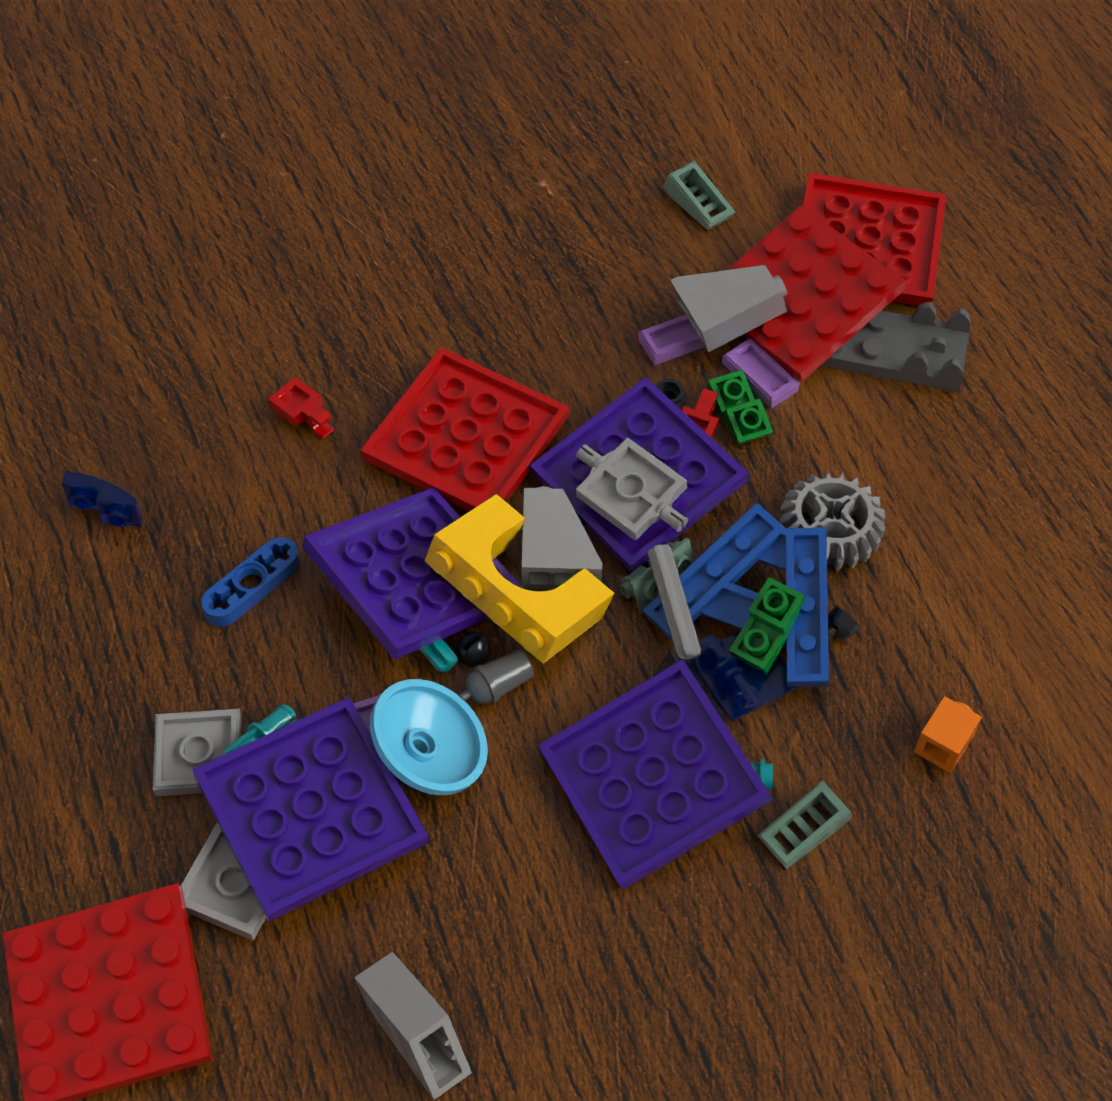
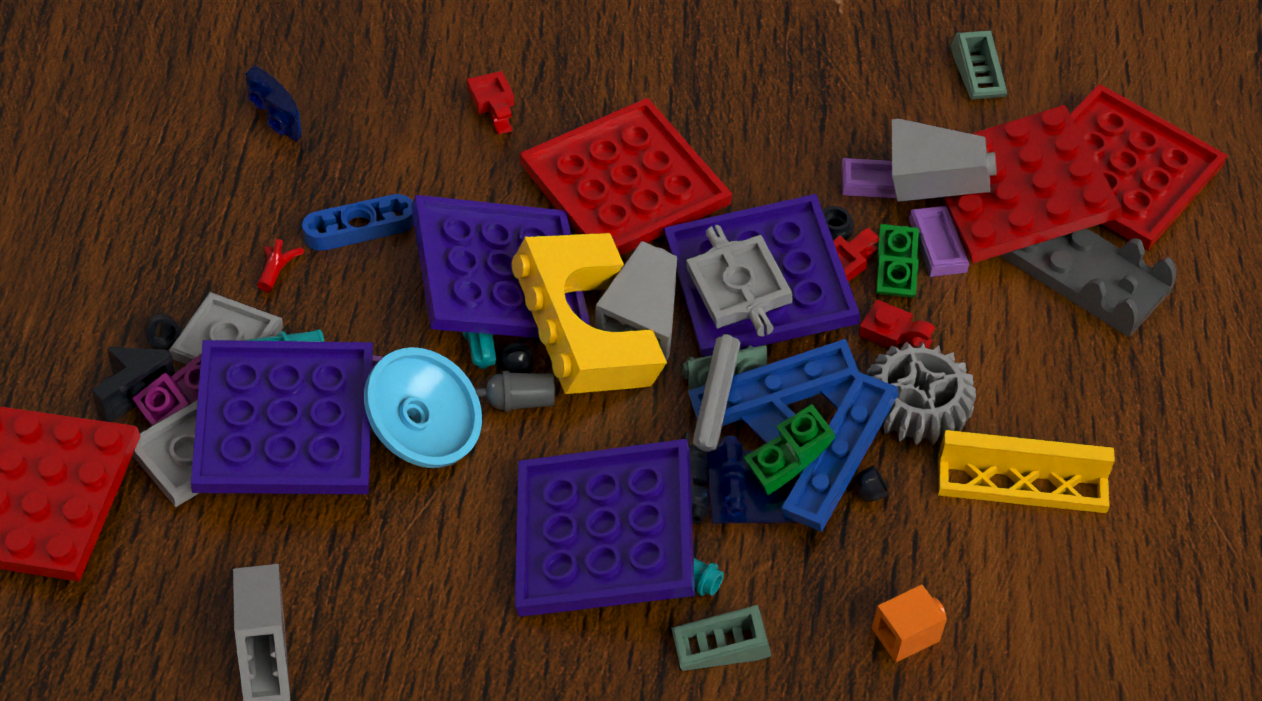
camera: 25 degrees right, 5 degrees down
none -> black slope [92,347,175,422]
none -> magenta slope [132,353,202,426]
none -> black hinge [144,313,180,349]
none -> red bar [257,239,304,292]
none -> red plate [859,299,935,349]
none -> yellow fence [938,430,1115,513]

